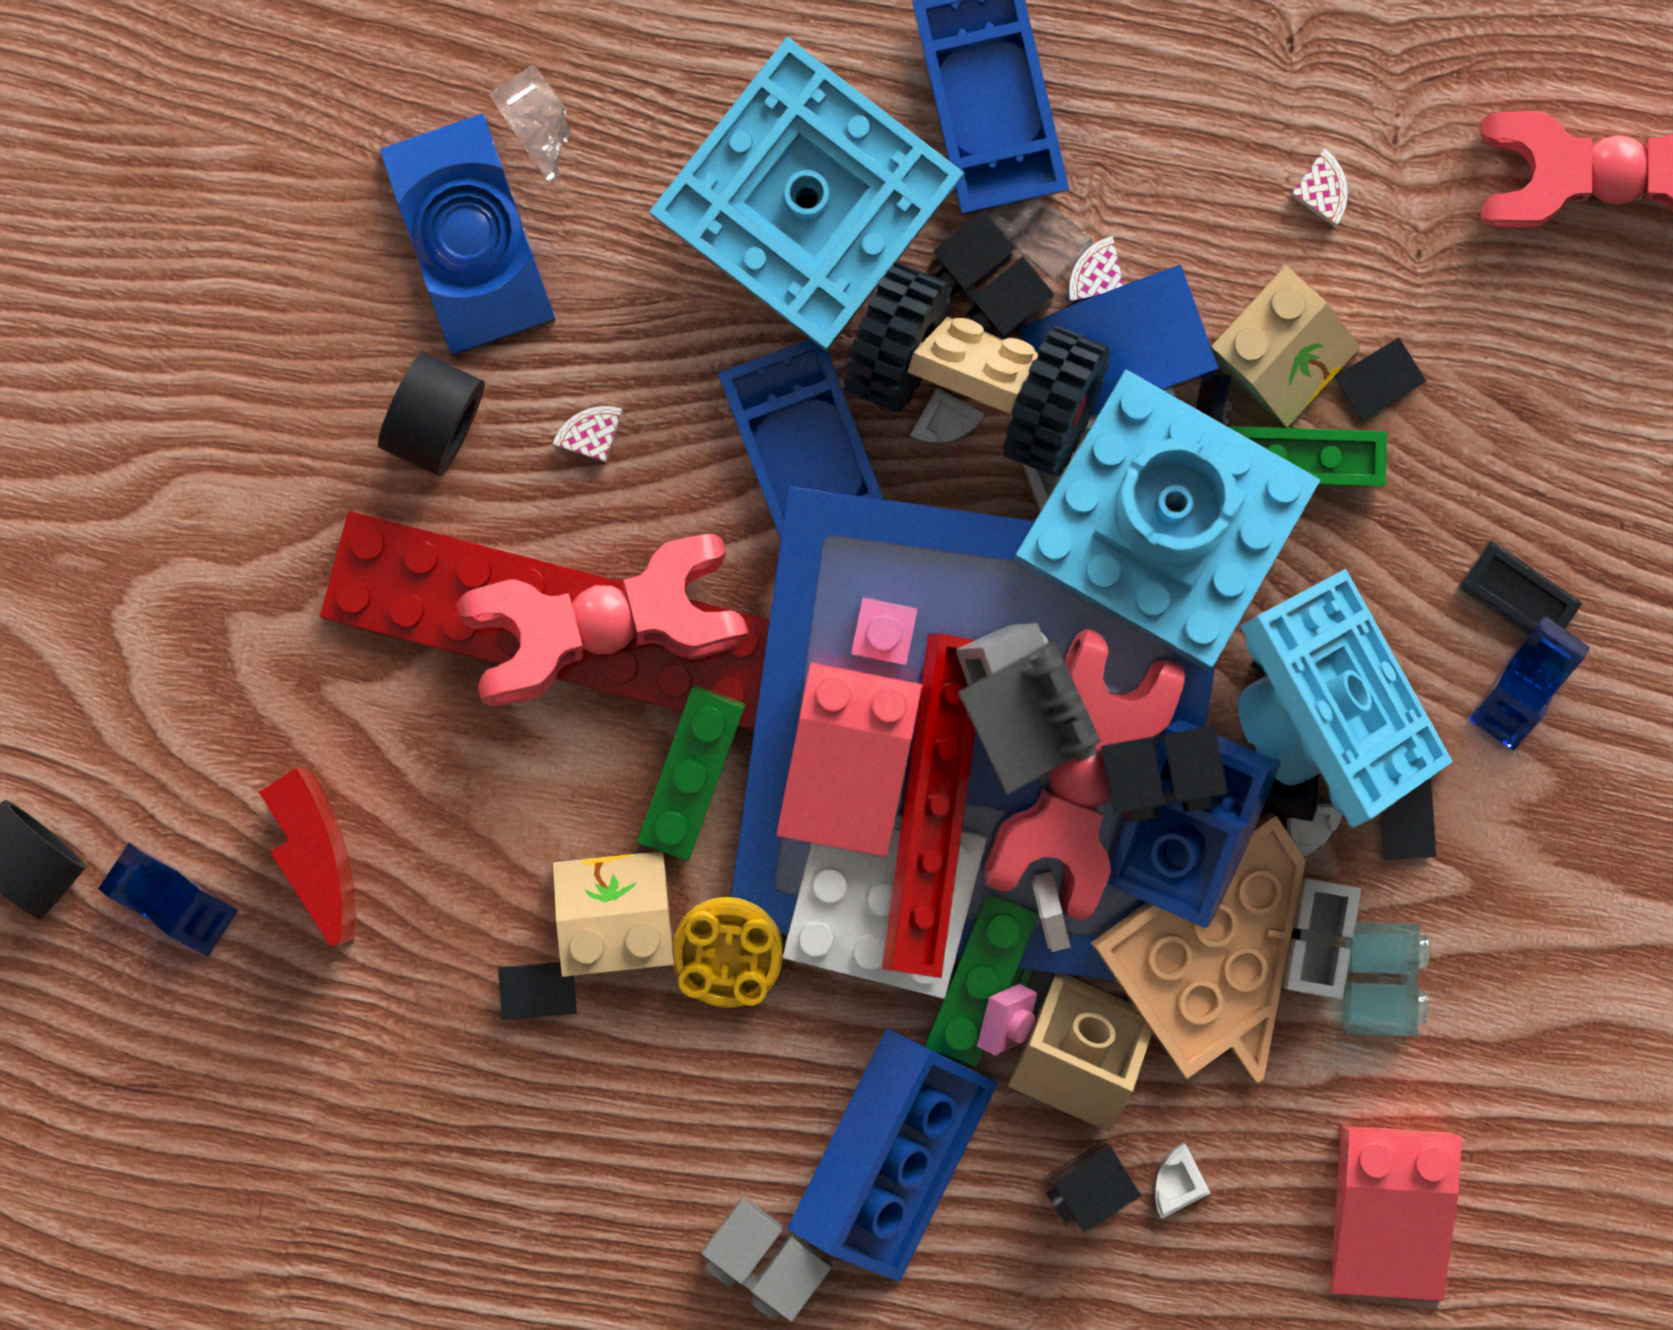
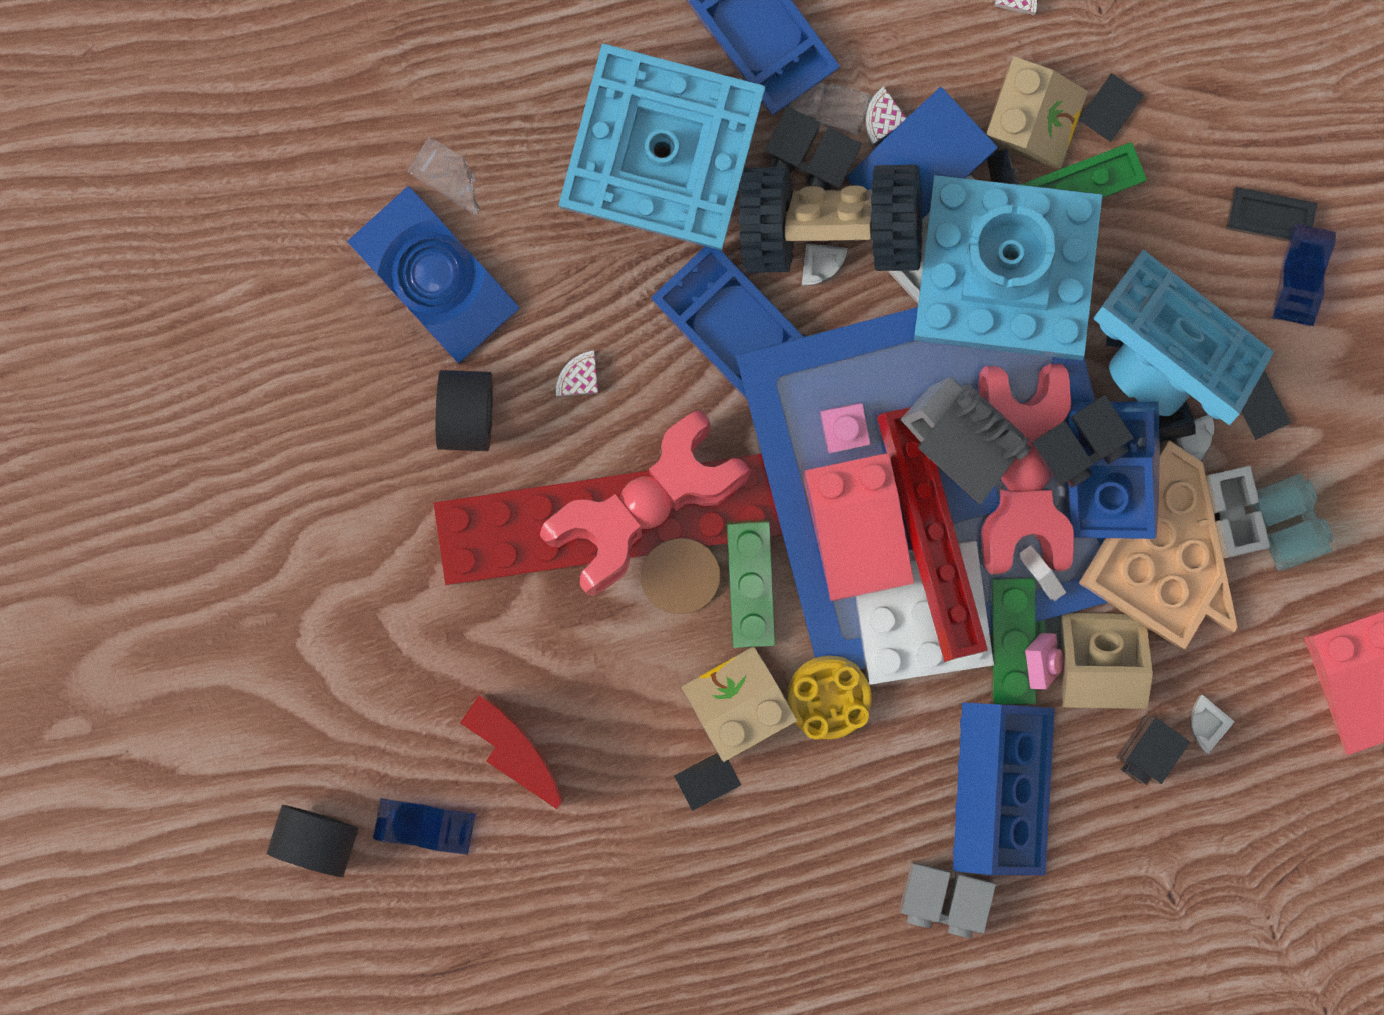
camera: 20 degrees left, 0 degrees up
none -> medium nougat sticker [641,538,720,614]

